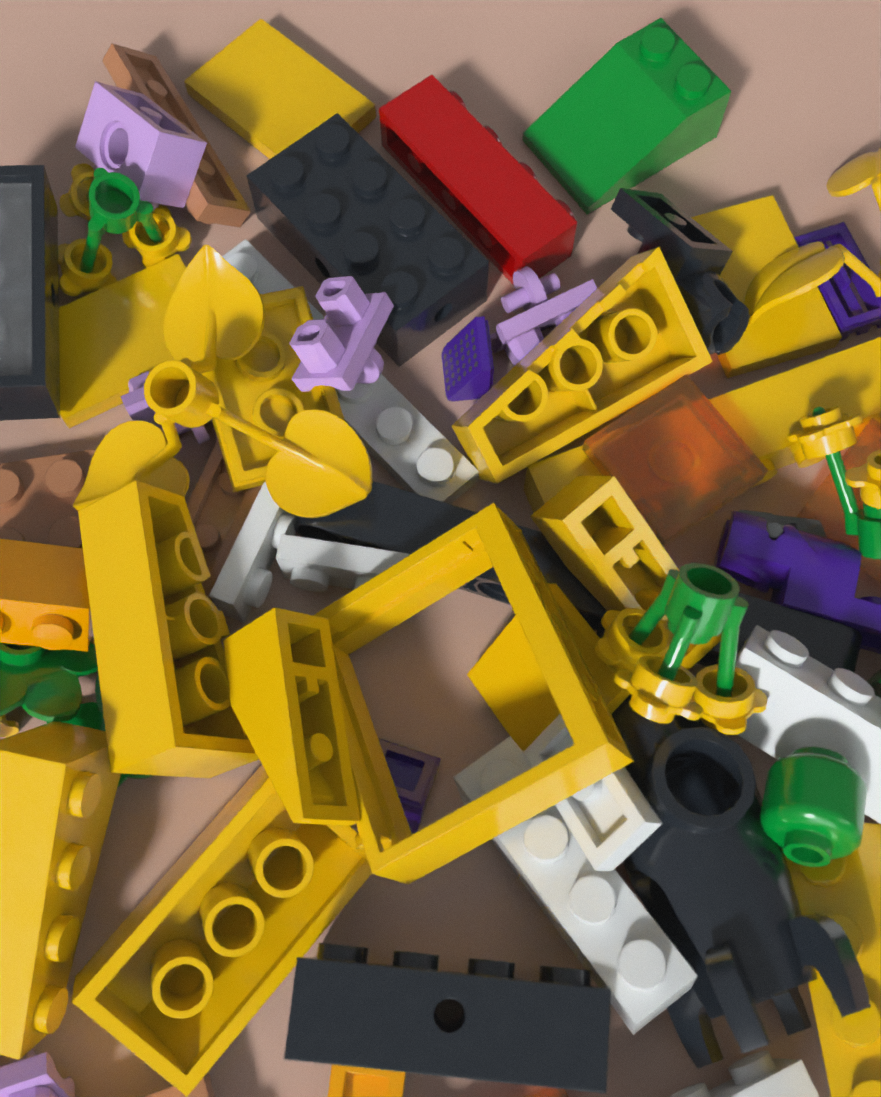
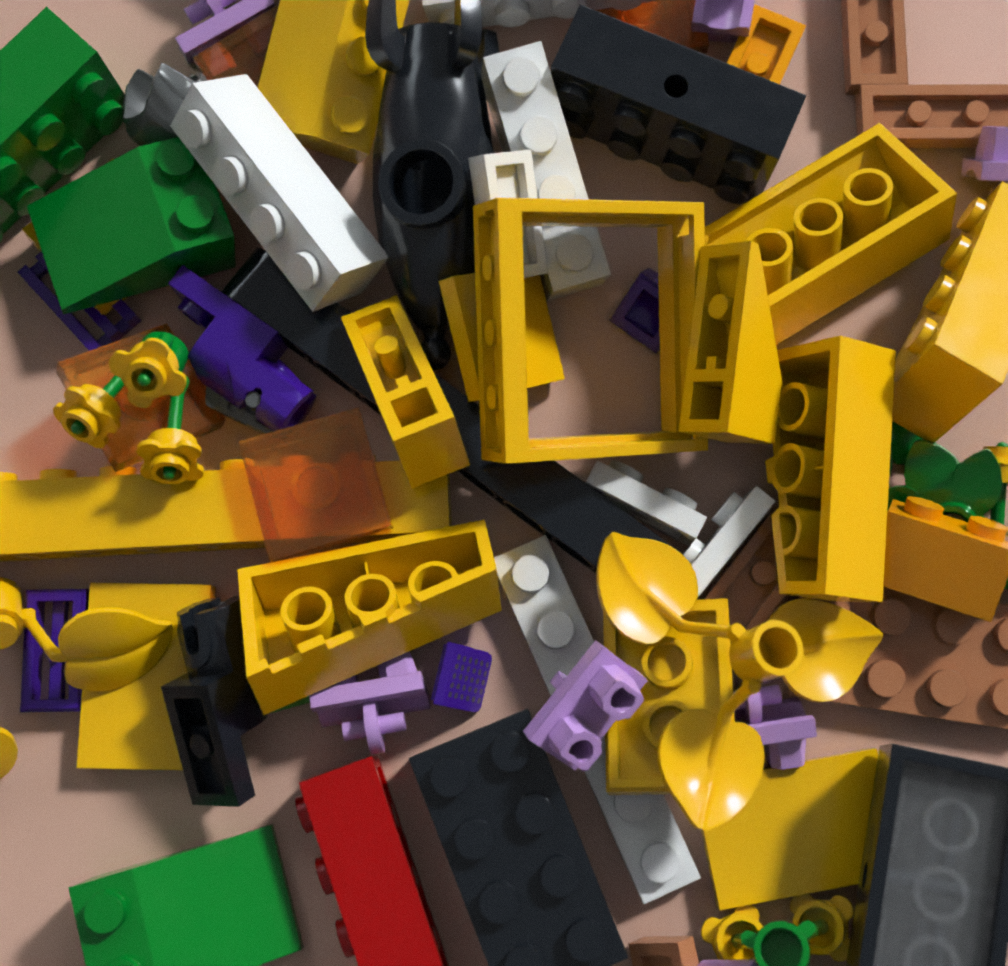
camera: 160 degrees left, 10 degrees up
plant [595,563,767,735] -> none
green head [760,746,867,867] -> none

